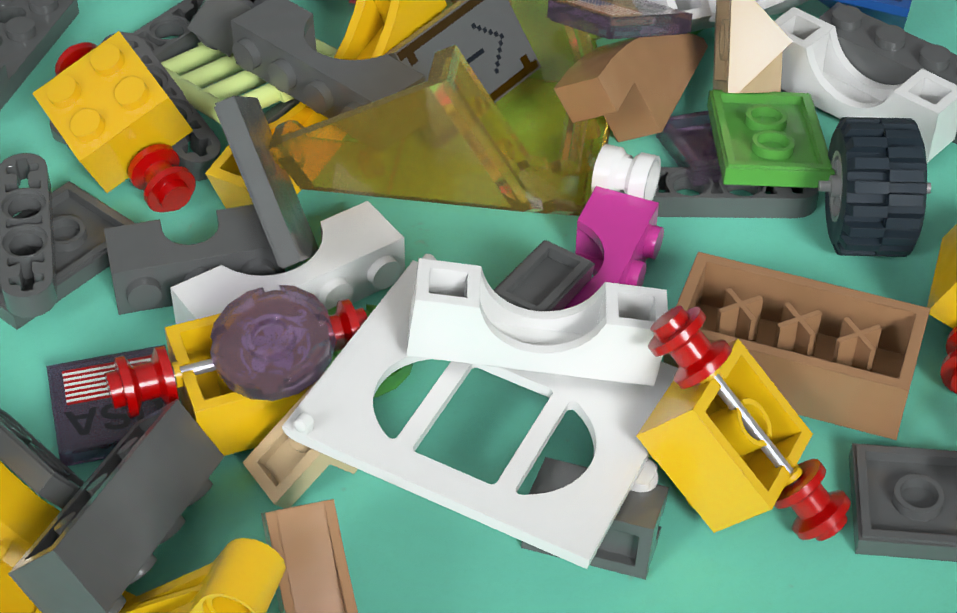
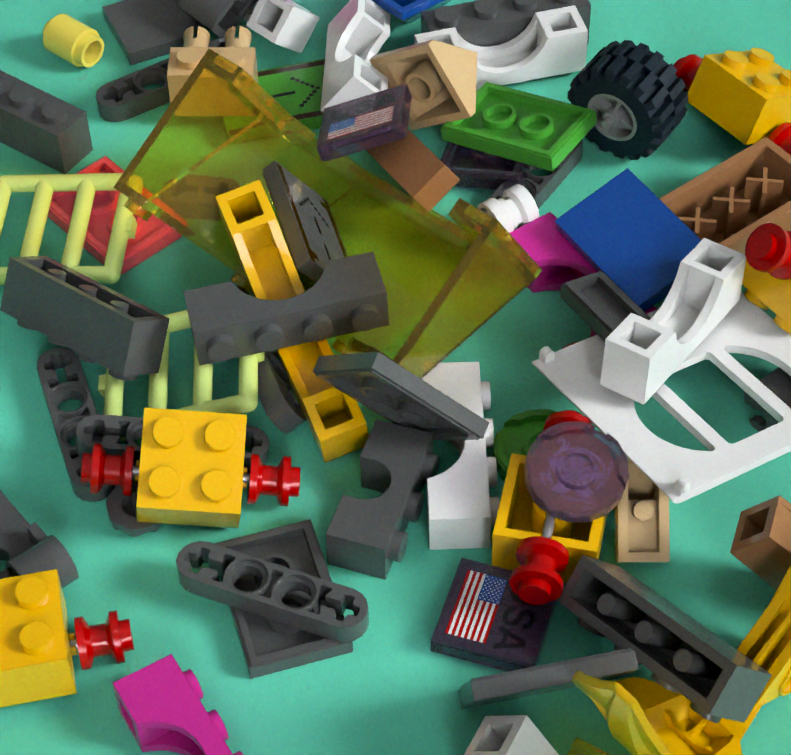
camera: 55 degrees left, 5 degrees up
none -> blue tile [554,168,701,312]

